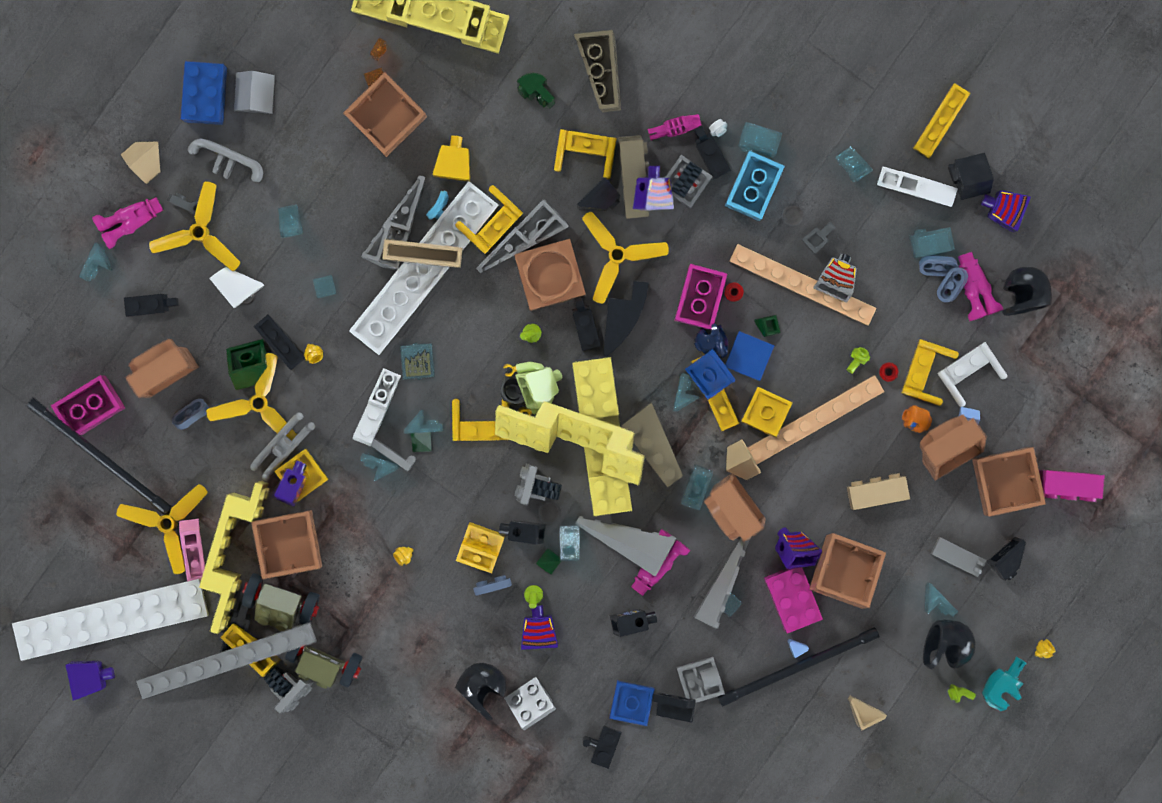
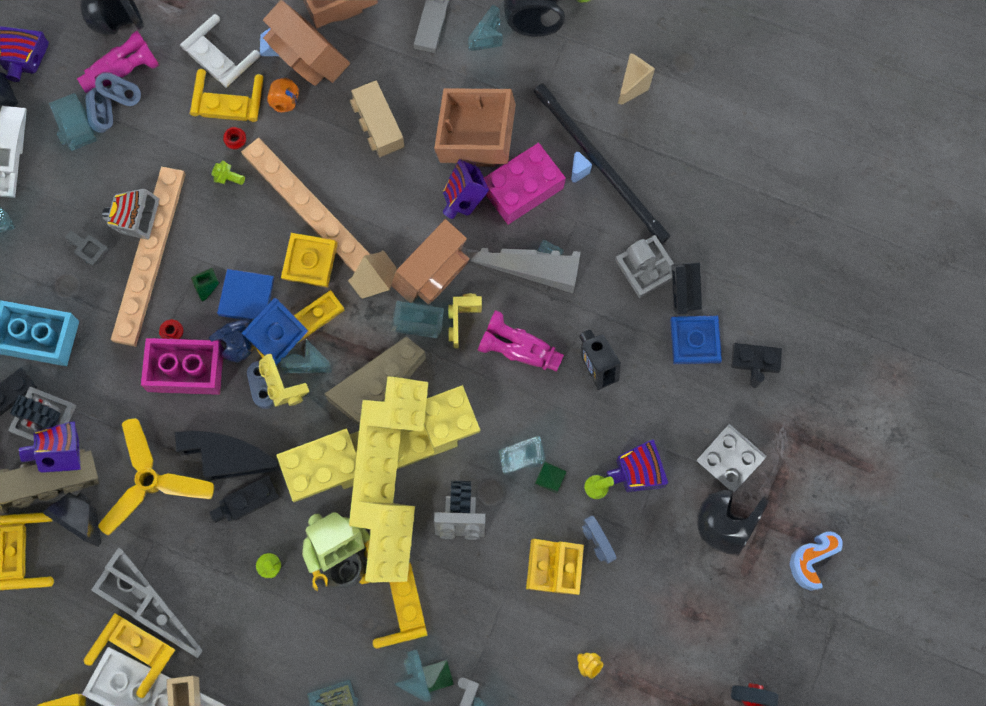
camera: 105 degrees left, 15 degrees down
black torso [499,520,546,545] -> none
nougat container [514,239,586,311] -> none
light grey wedge [575,516,676,577] -> none
none -> sand blue plate [247,361,274,409]
none -> light yellow bracket [259,354,309,406]
none -> light yellow bracket [448,293,482,348]
none -> light blue animal [789,532,842,591]

